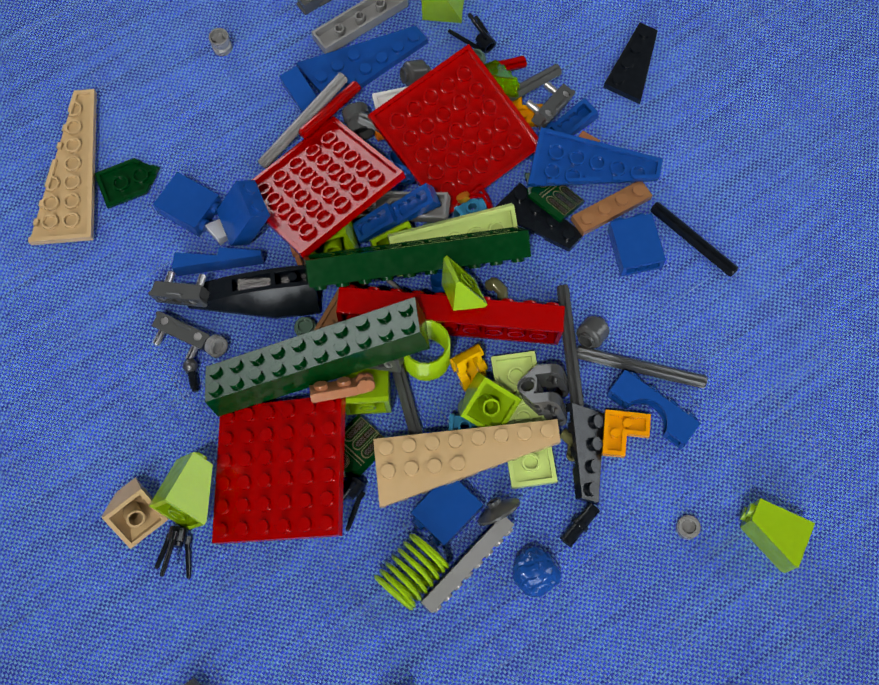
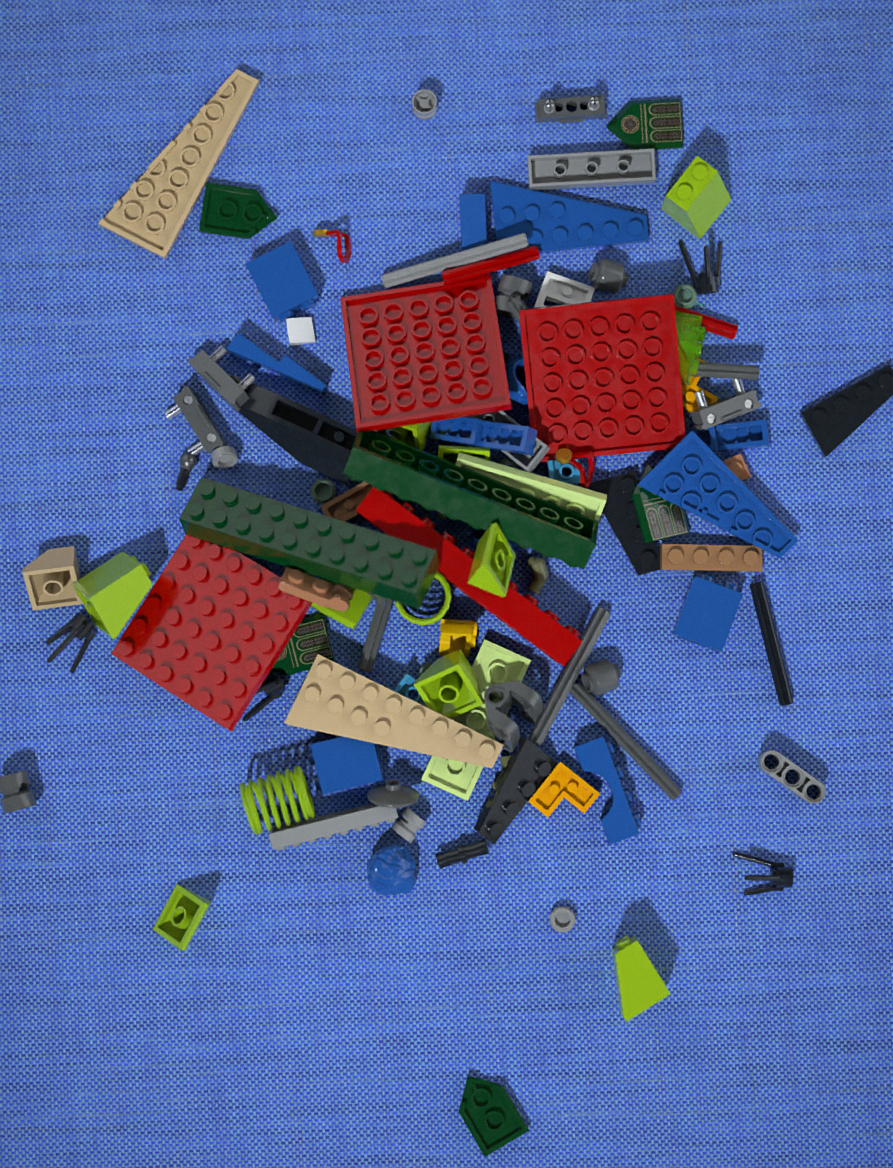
camera: 30 degrees right, 15 degrees up
blue brick [217,180,270,246] -> none
none -> red piece [313,229,351,263]
none -> light grey wheel [391,807,427,843]
none -> black plant [732,852,793,896]
none -> light grey beam [757,750,826,803]

